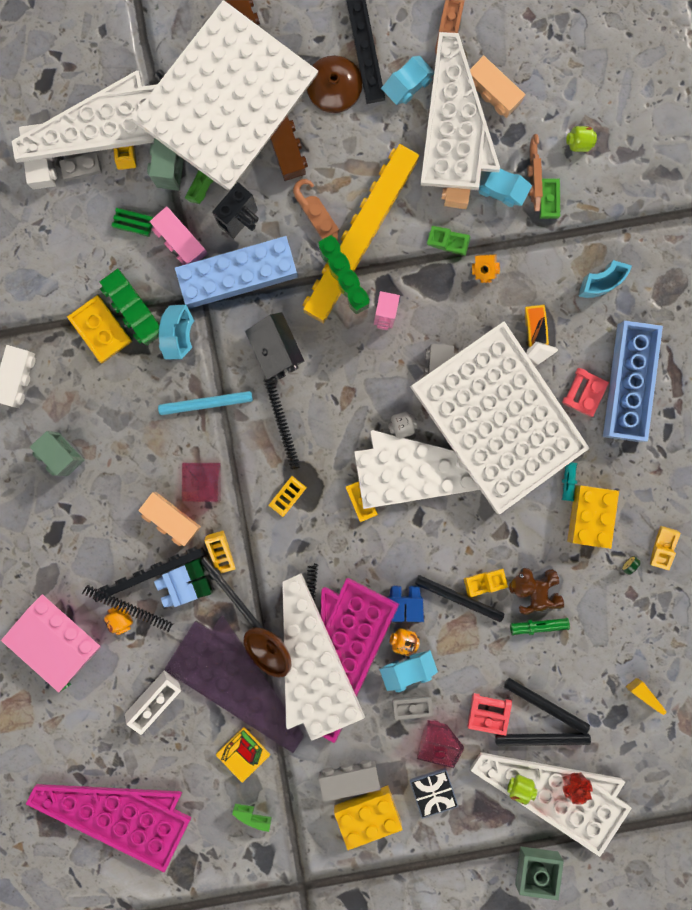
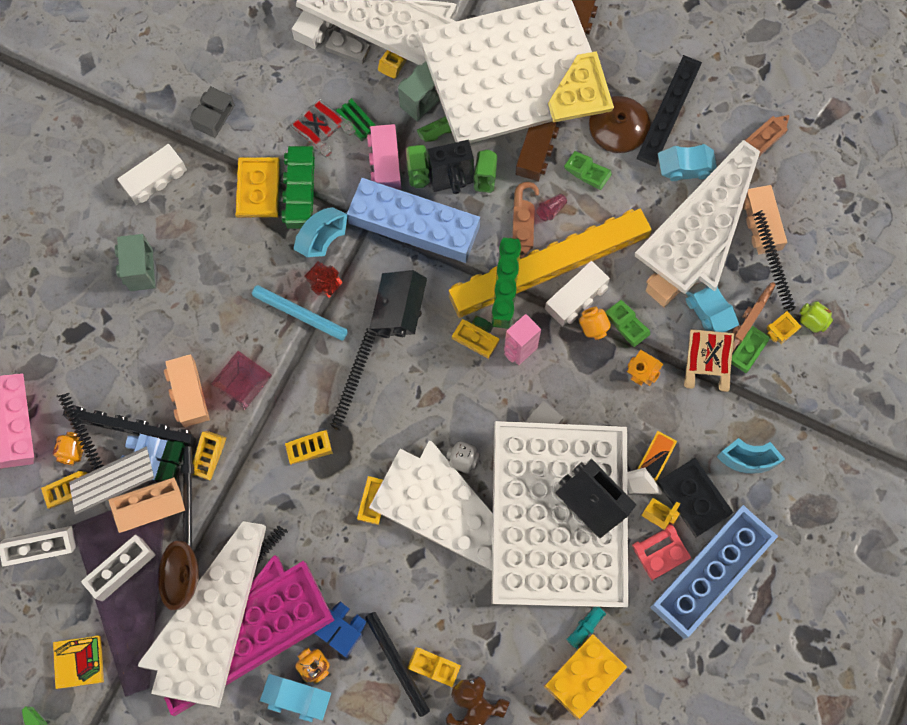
camera: 45 degrees right, 15 degrees down
none -> yellow slope [41,471,88,509]
none -> sticker [69,446,154,515]
none -> white brick [81,535,156,602]
none -> light nougat brick [108,478,185,533]
none -> dark grey piece [190,86,235,138]
none -> clear flag [290,98,356,157]
none -> clear red brick [304,261,343,298]
none -> bright green brick [406,145,430,188]
none -> yellow plate [452,319,500,359]
none -> dark green tile [472,316,493,333]
none -> bright green brick [474,150,497,193]
none -> clear pink cone [536,193,567,222]
none -> white brick [545,261,610,327]
none -> light yellow plate [548,51,614,123]
none -> black piece [555,458,636,539]
none -> bright green slope [564,151,612,190]
none -> light orange head [579,306,611,340]
none -> yellow bracket [641,498,680,530]
none -> black plate [657,457,734,538]
none -> flag [684,329,734,392]
none -> black piece [752,210,796,313]
none -> yellow bracket [767,311,802,345]

